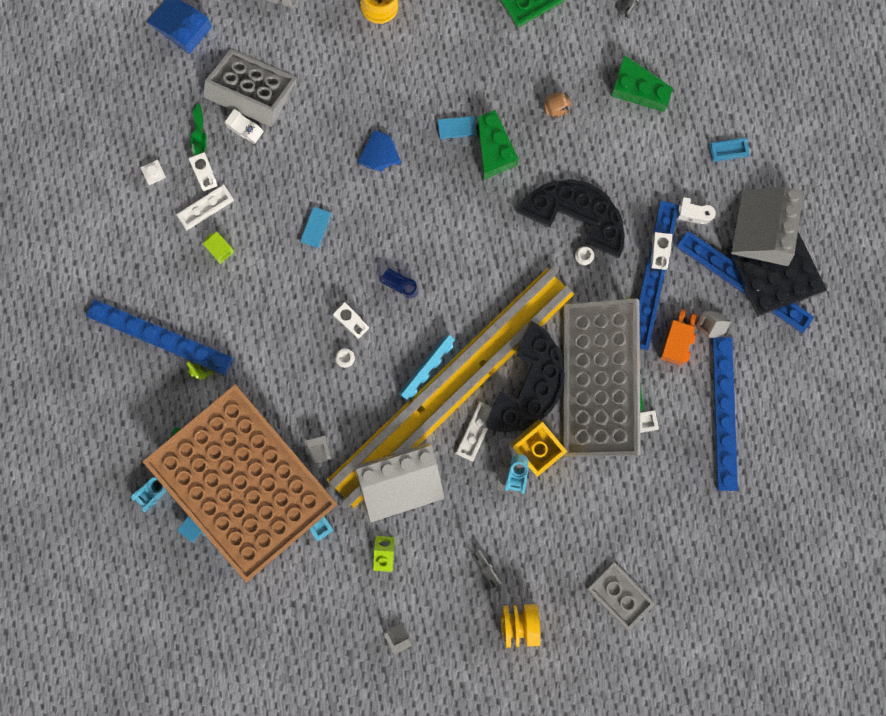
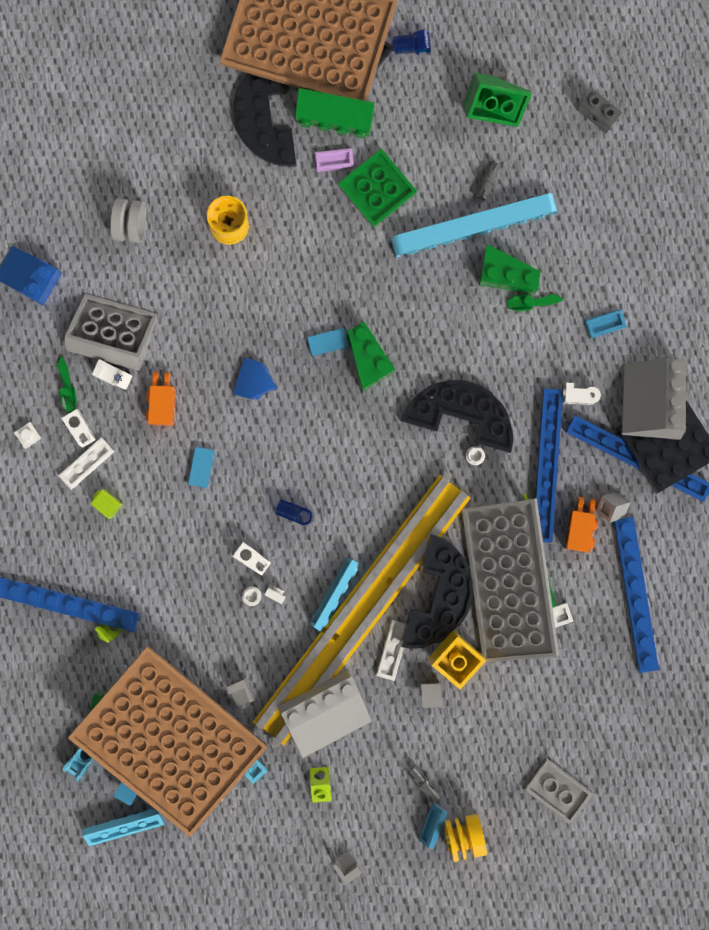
camera: 10 degrees left, 5 degrees up
medium azure piece [504,454,529,494] -> none
medium nougat head [543,91,572,119] -> none
white leg [651,232,672,270] -> none
none -> medium azure plate [82,809,165,846]
none -> orange hinge [145,372,175,426]
none -> white plate [265,586,286,604]
none -> medium azure beam [391,193,558,257]
none -> dark azure tile [418,804,448,849]
none -> green piece [507,294,563,312]

